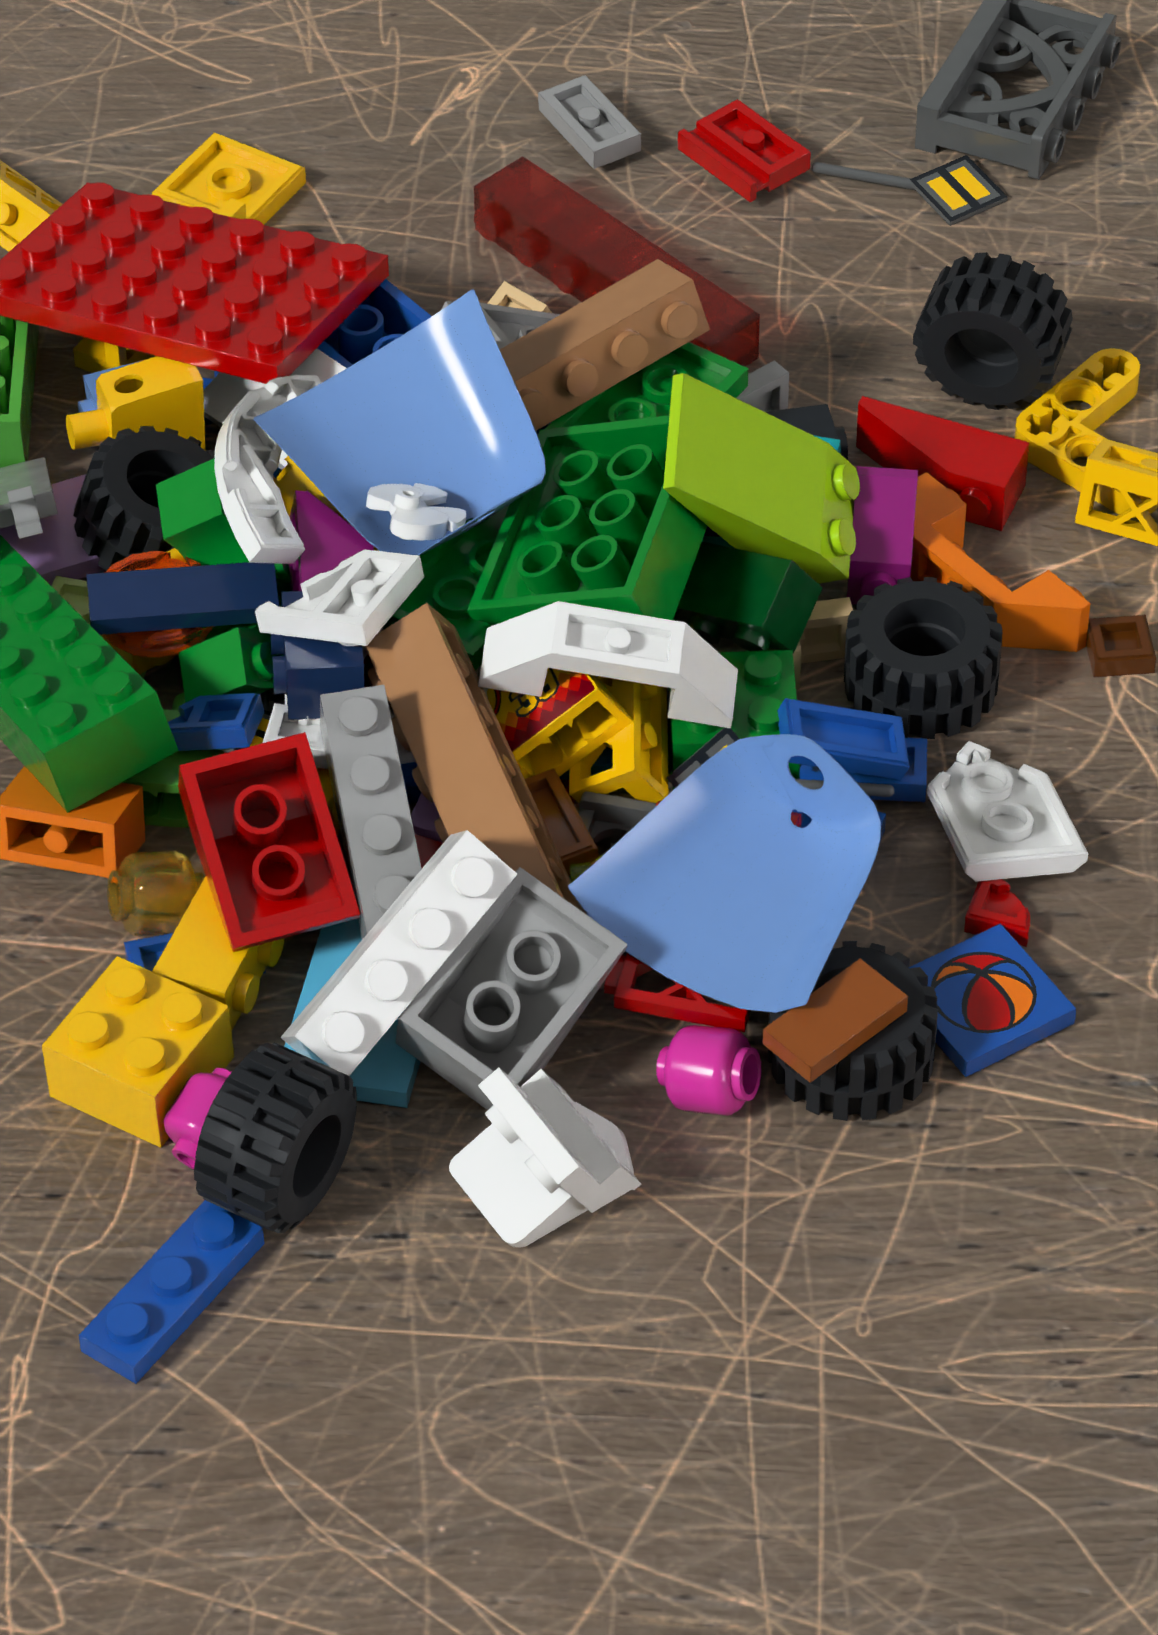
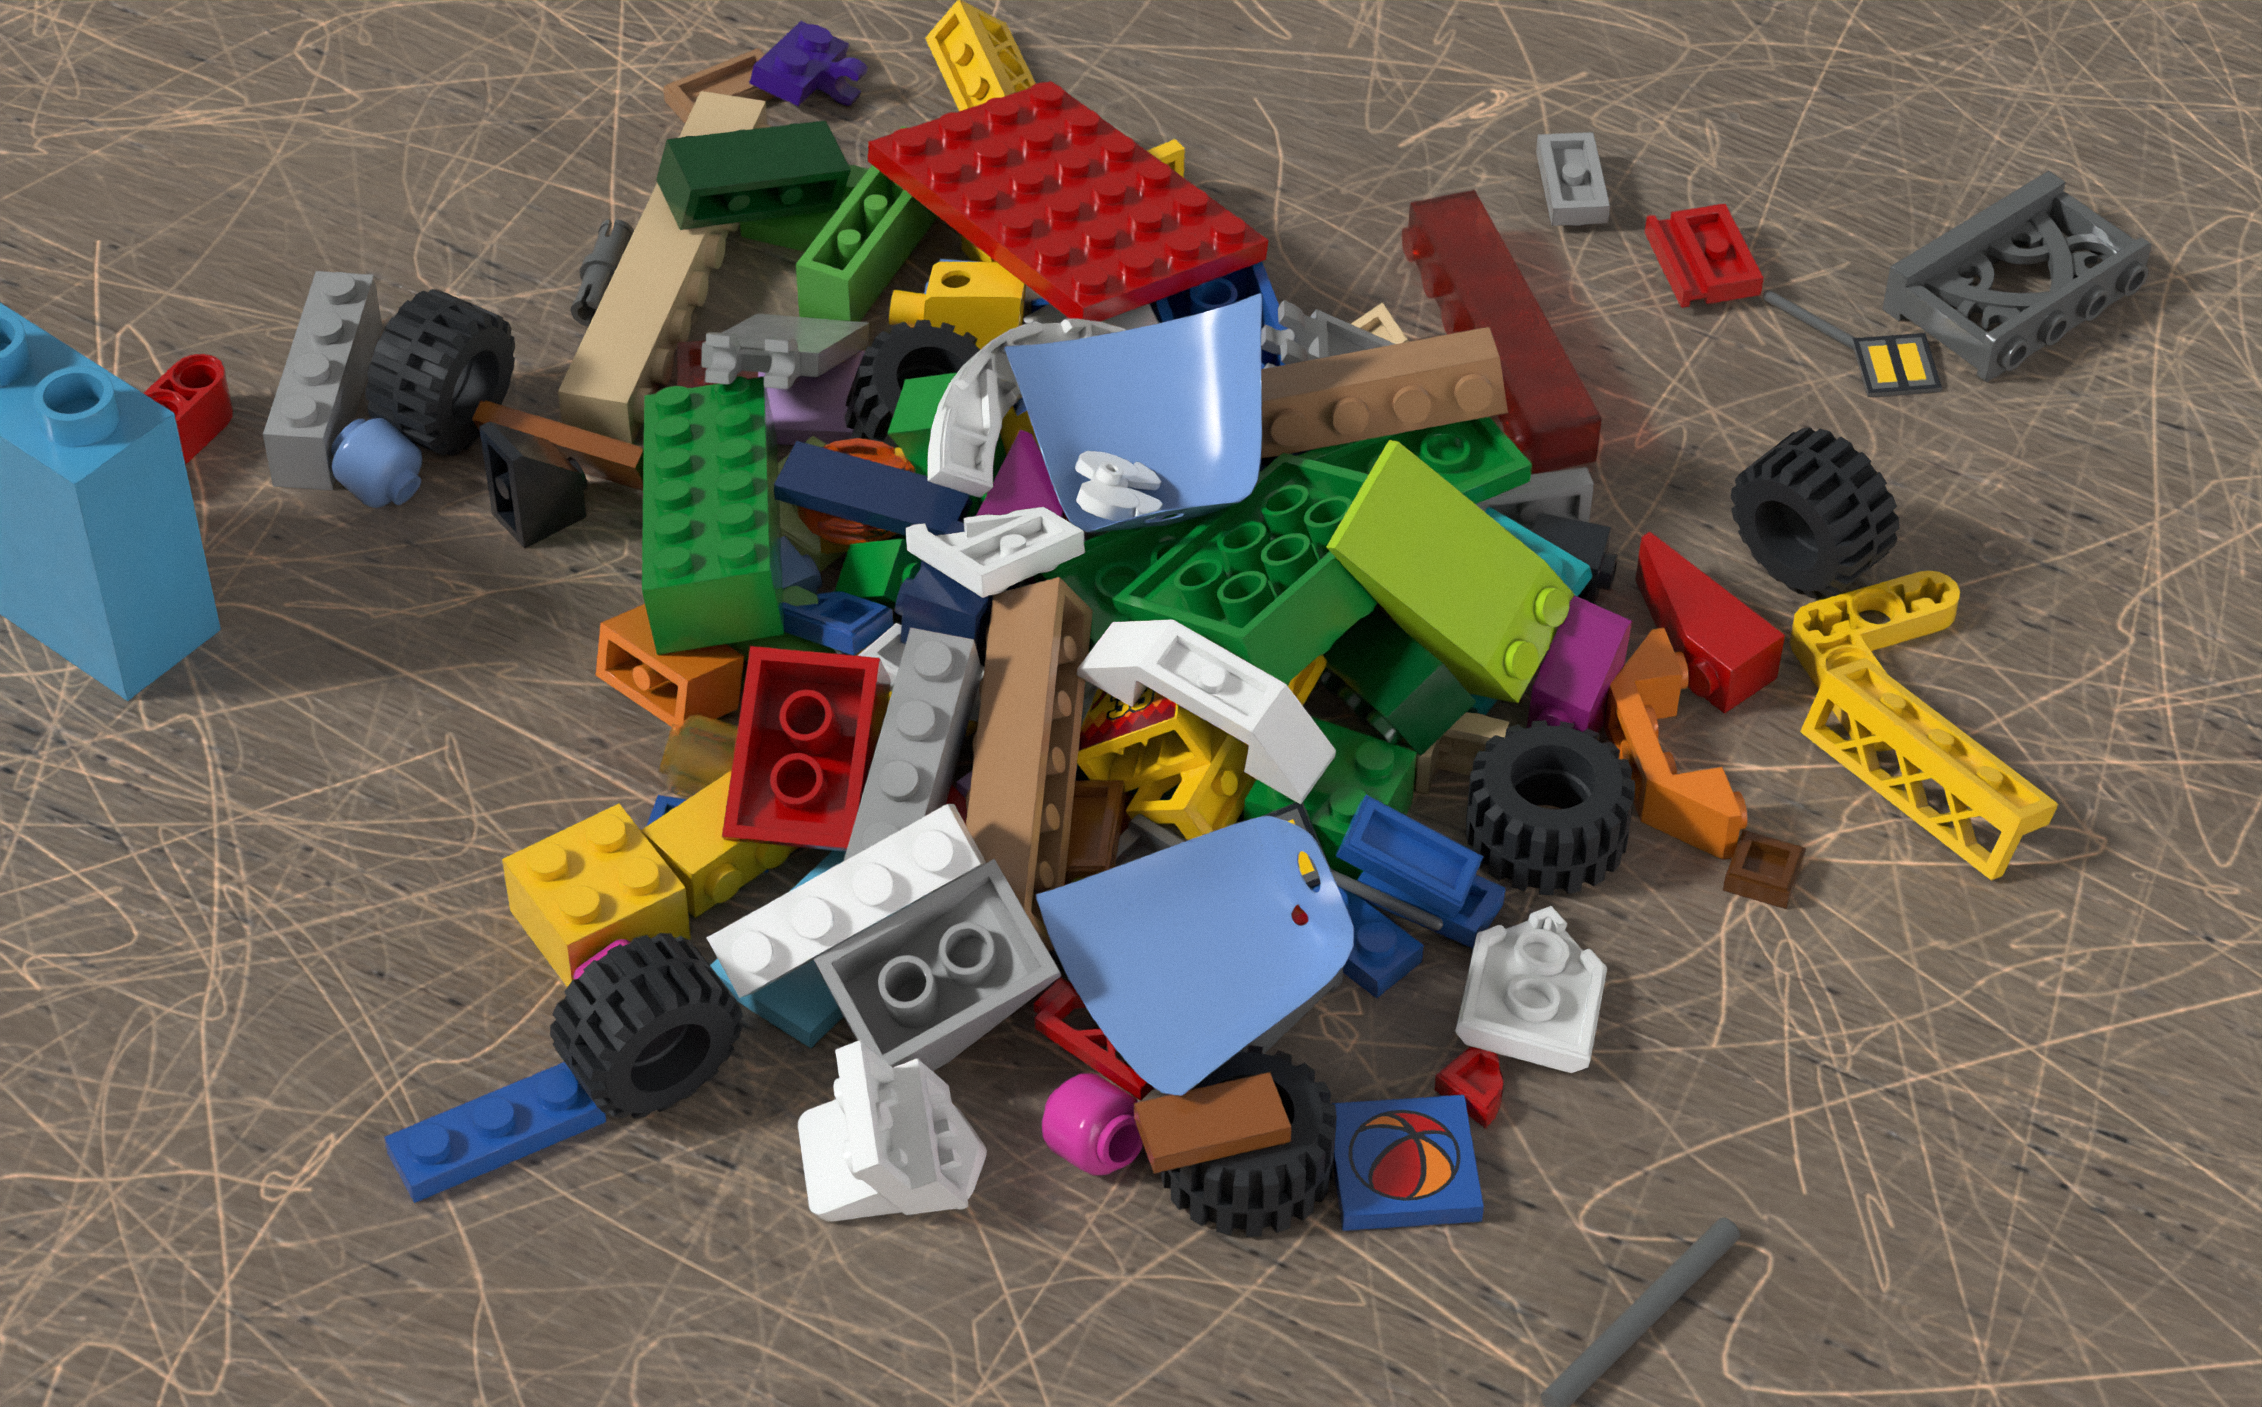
camera: 25 degrees right, 0 degrees up
yellow tile [152,132,306,225] -> none

